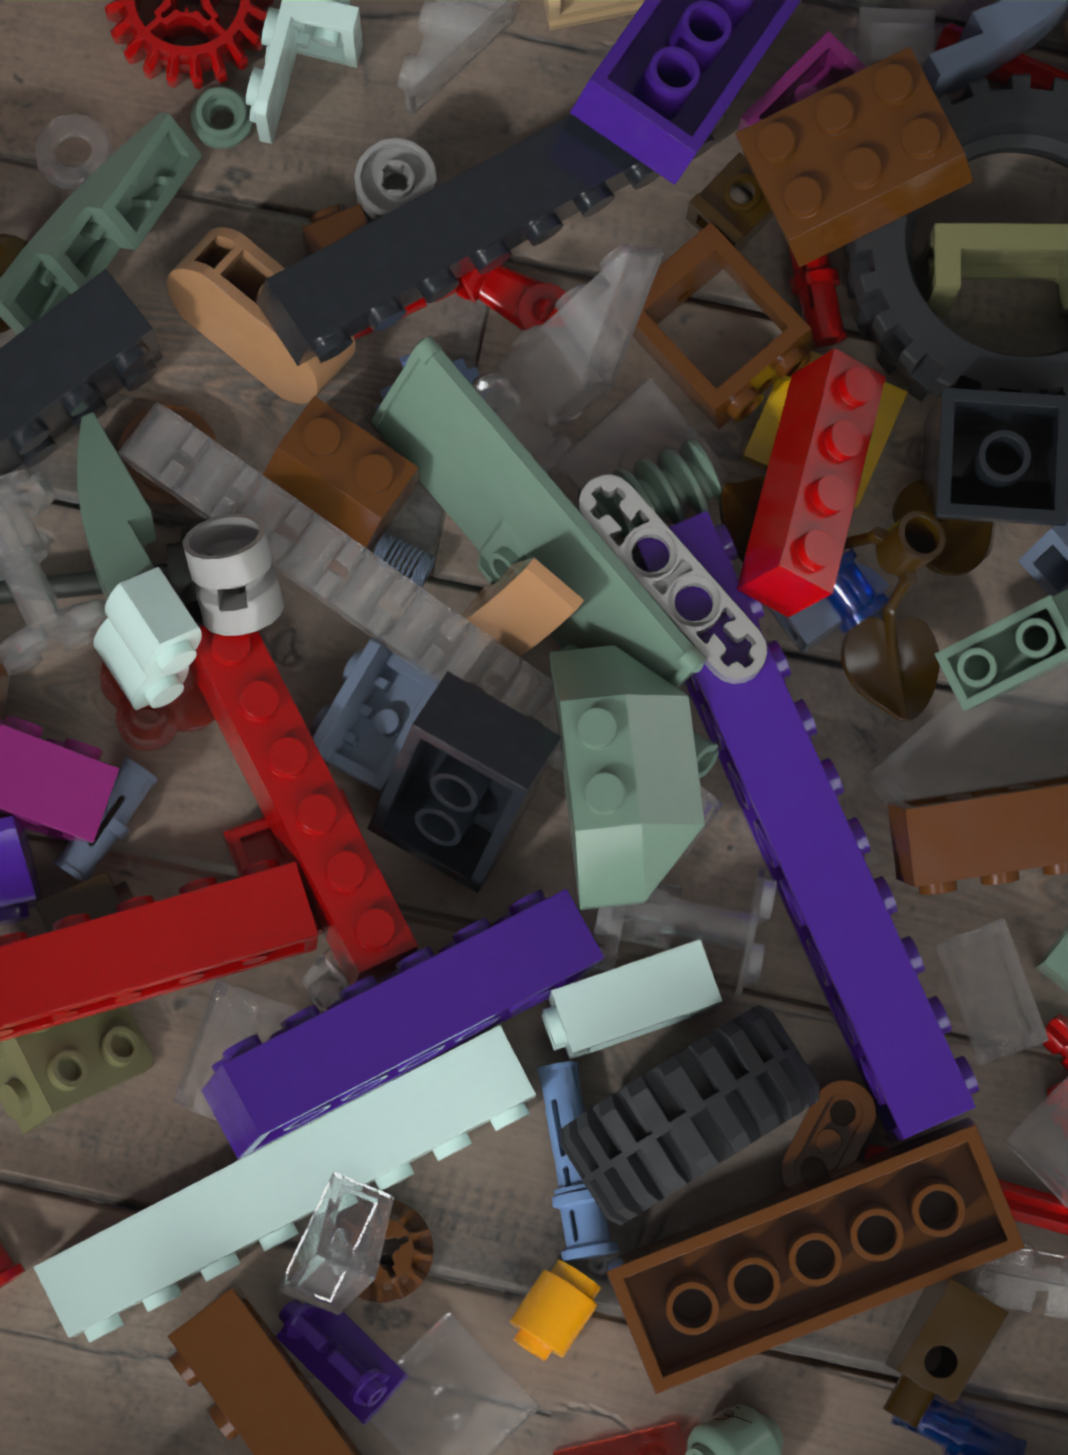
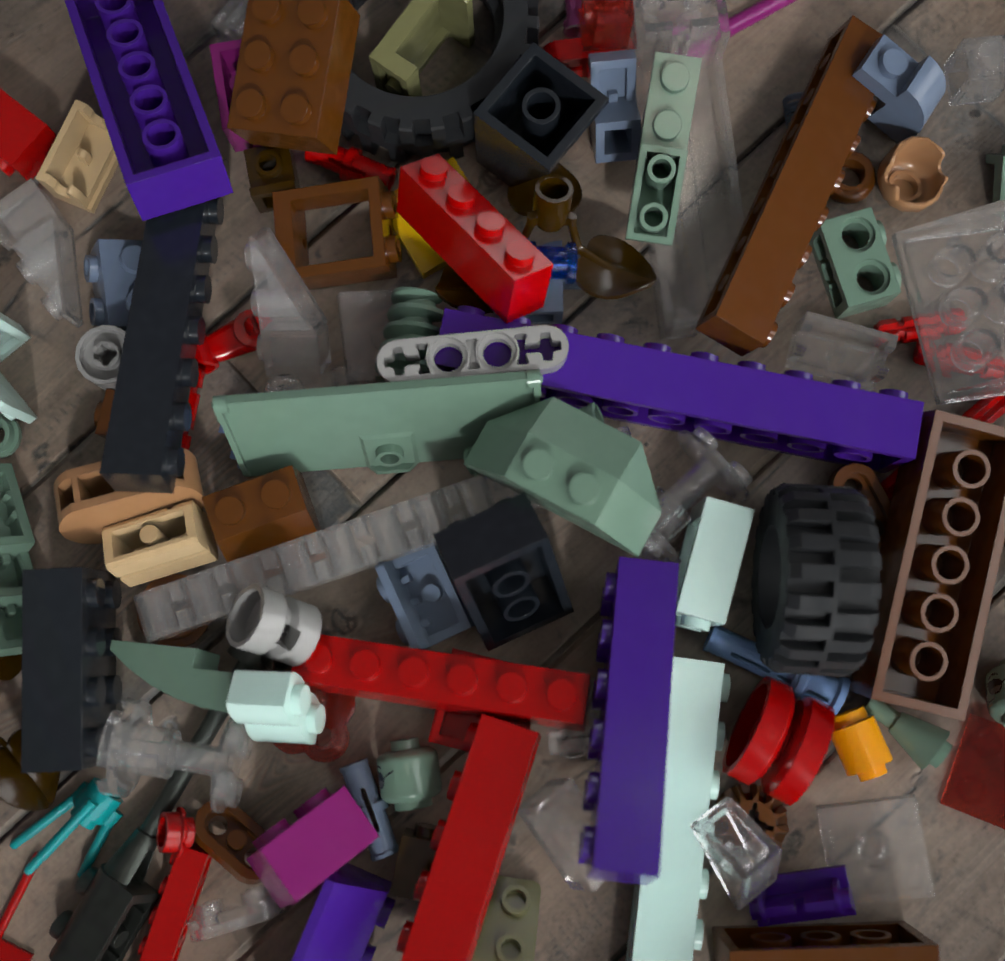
camera: 45 degrees left, 0 degrees up
sand blue piece [370,532,436,589] -> none
medium nougat slope [453,558,584,666] -> none
none -> sand blue bracket [84,239,143,331]
none -> tan brick [101,500,219,587]
none -> sand green head [376,737,442,811]
none -> red wheel [722,676,835,806]
none -> sand green cone [865,699,953,770]

